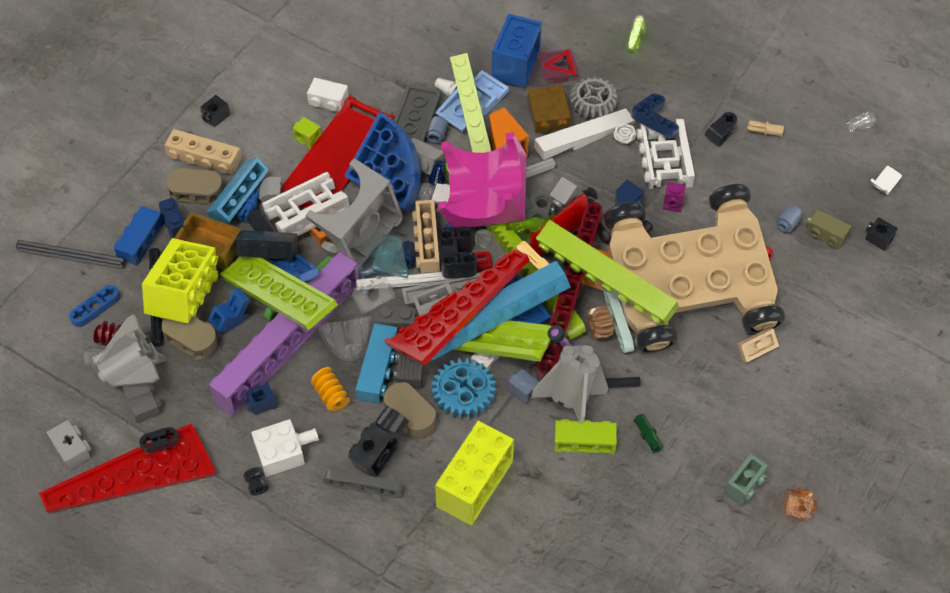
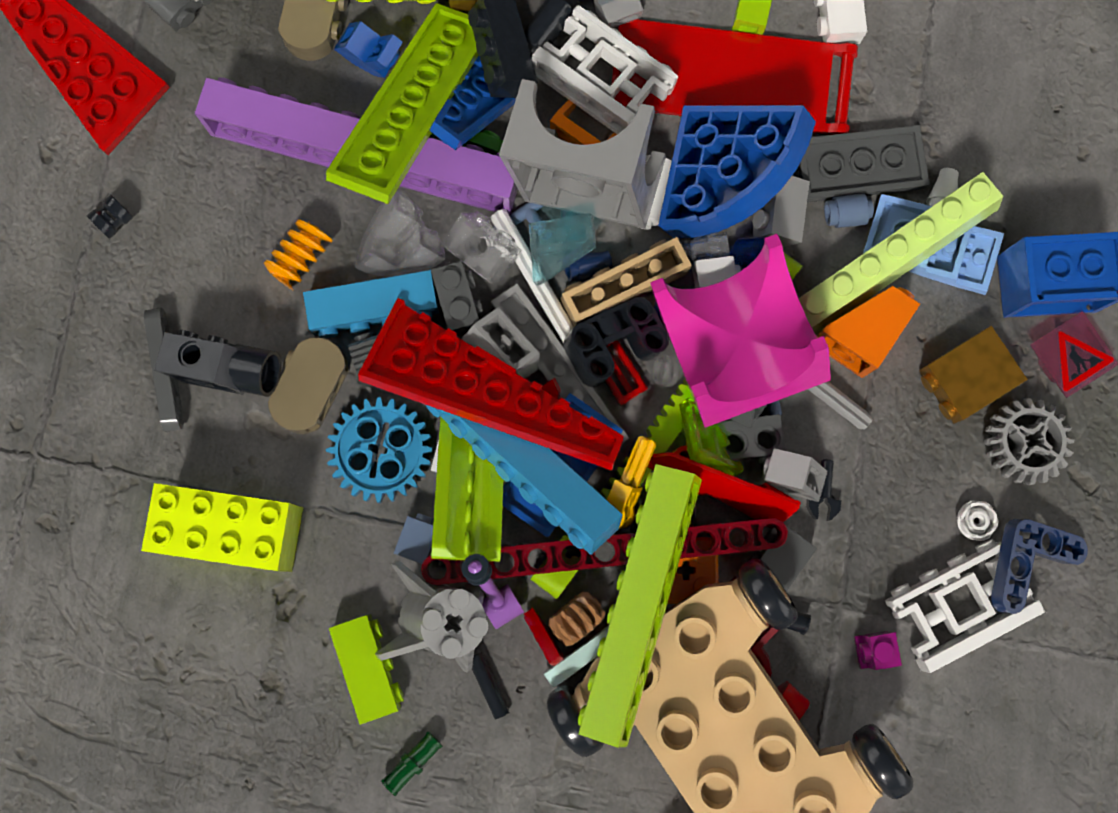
camera: 60 degrees right, 25 degrees up
black beam [139,427,179,454] -> none
dark blue brick [245,383,277,415] -> none
white brick [251,419,319,477] -> none
white slope [534,109,635,160] -> none
dark blue slope [614,179,645,206] -> none
black piece [705,112,737,146] -> none
tan axle [747,121,784,137] -> none
none -> red tile [524,608,565,666]

